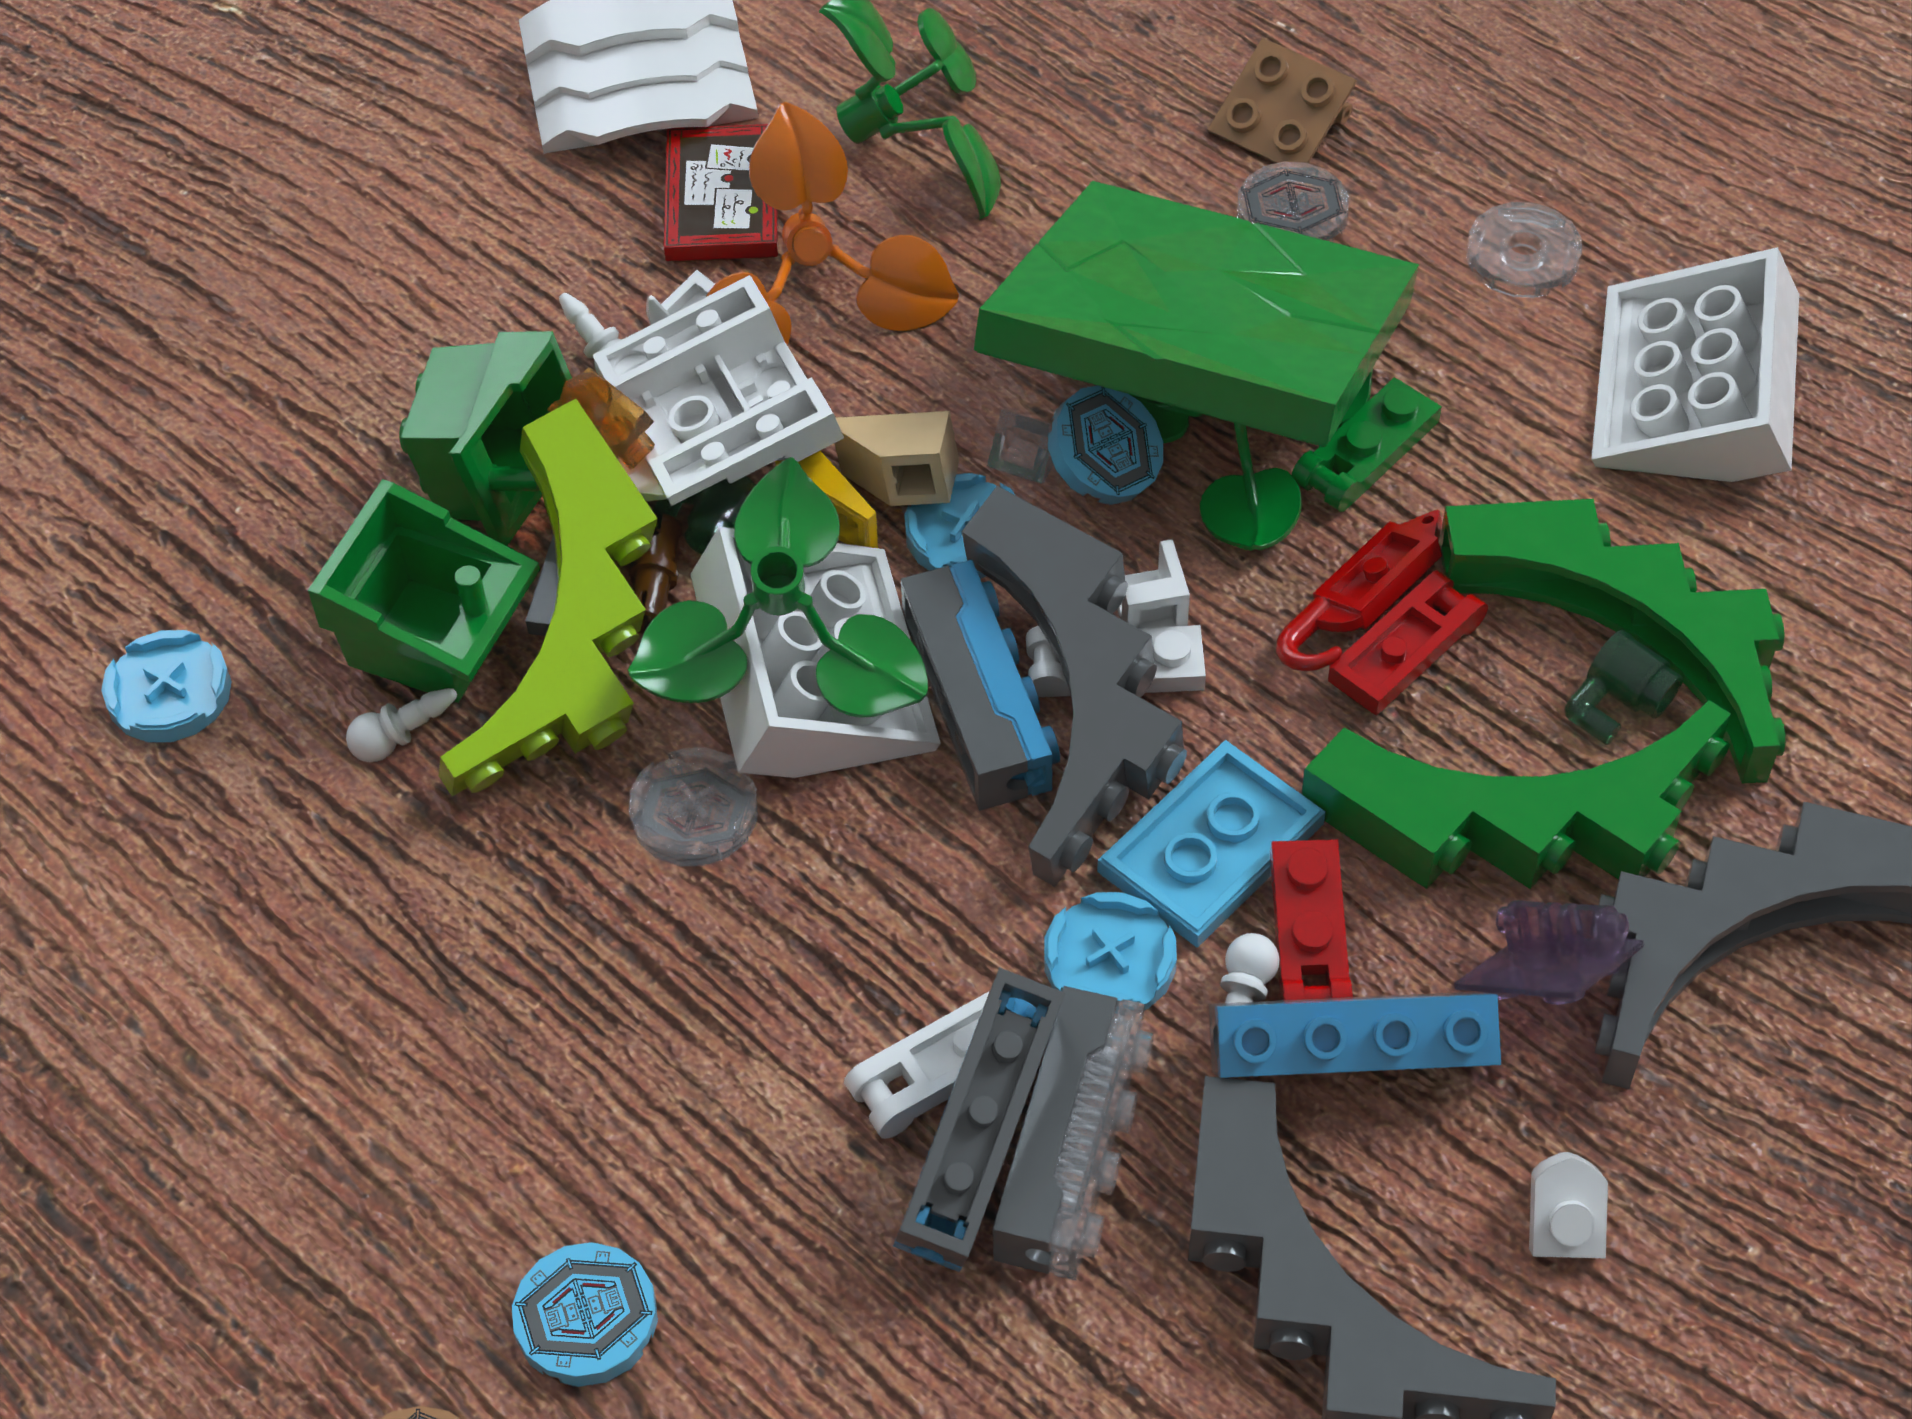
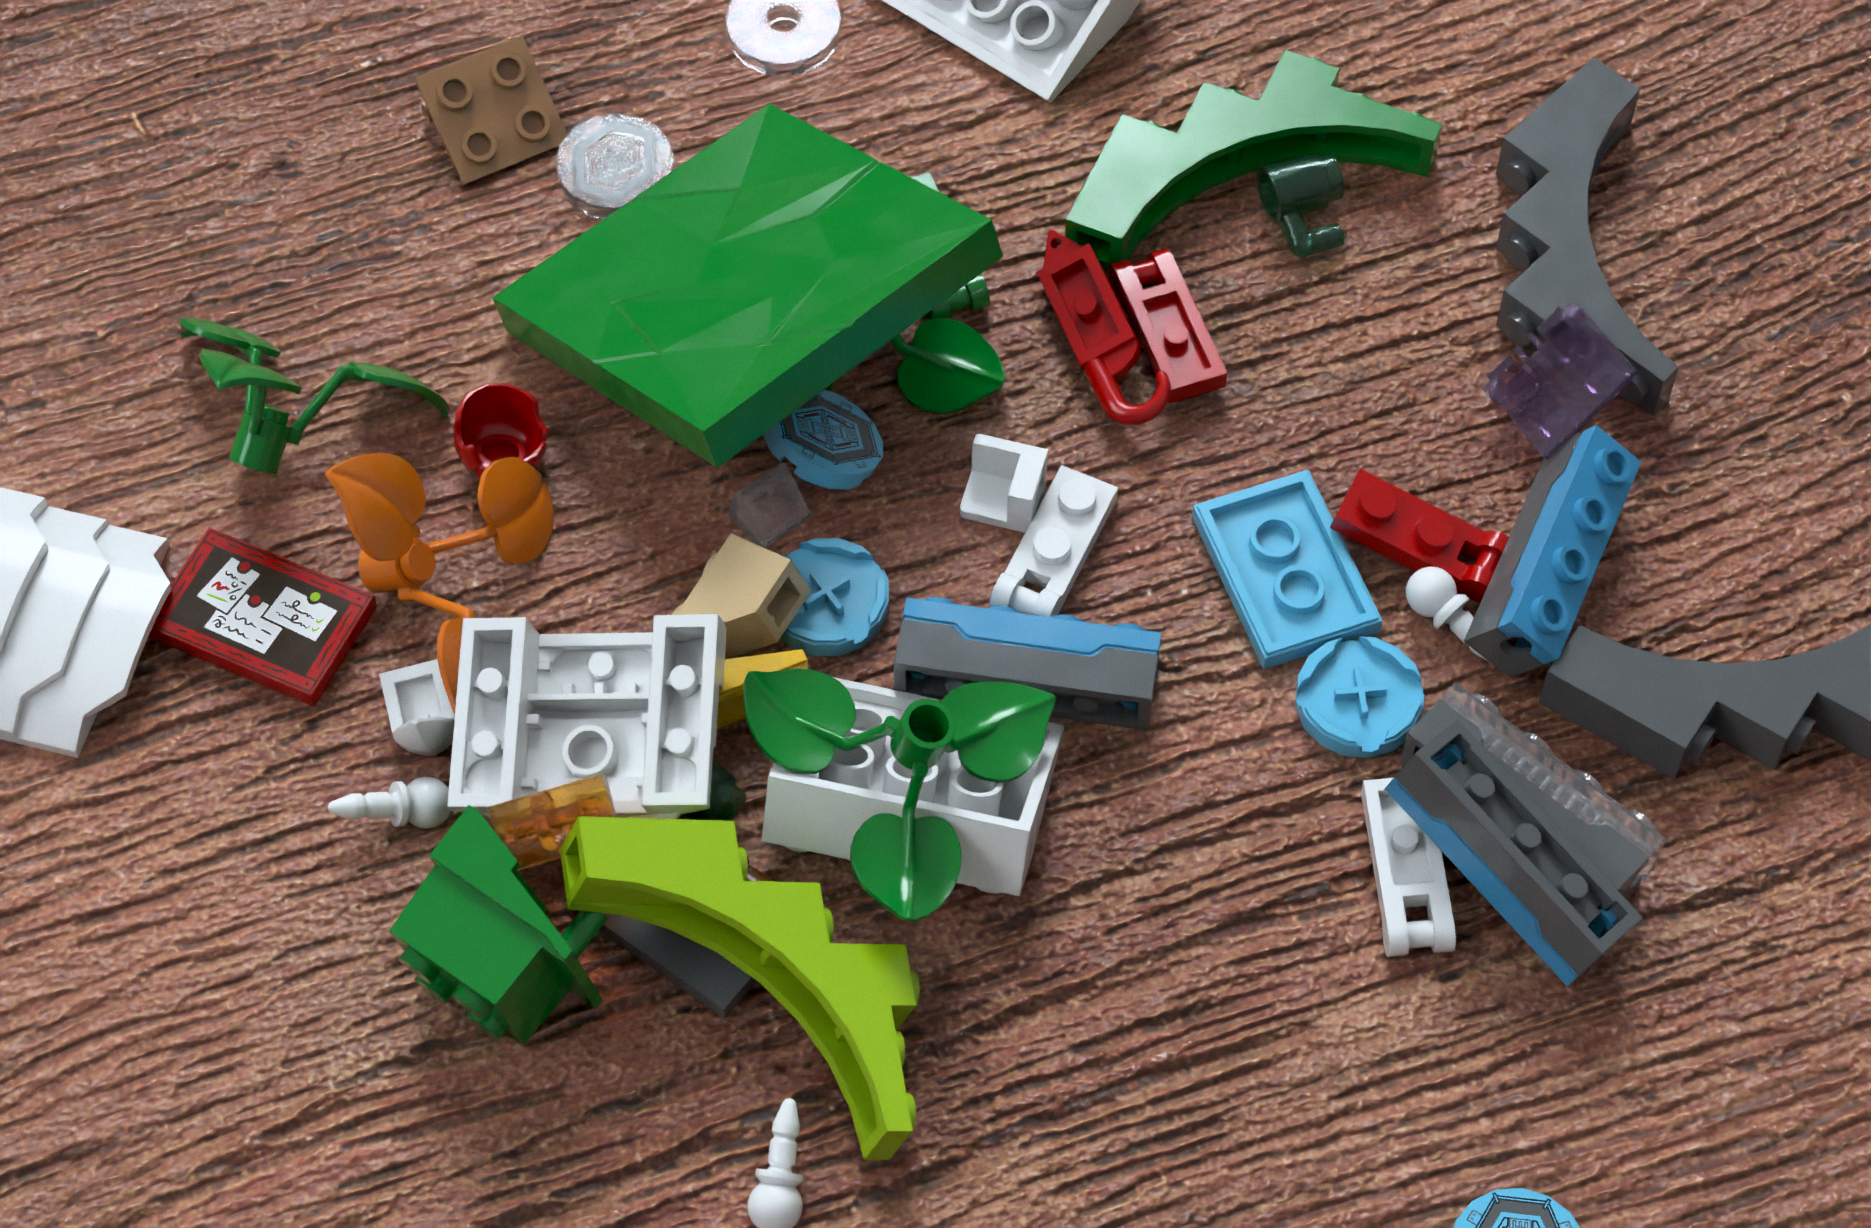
camera: 65 degrees left, 5 degrees up
green piece [307,479,540,703] -> none
clear tile [628,748,758,866] -> none
dark grey arch [962,486,1187,887] -> none
green arch [1301,700,1731,889] -> none
white plate [1529,1152,1608,1258] -> none
none -> red hair [453,383,548,478]

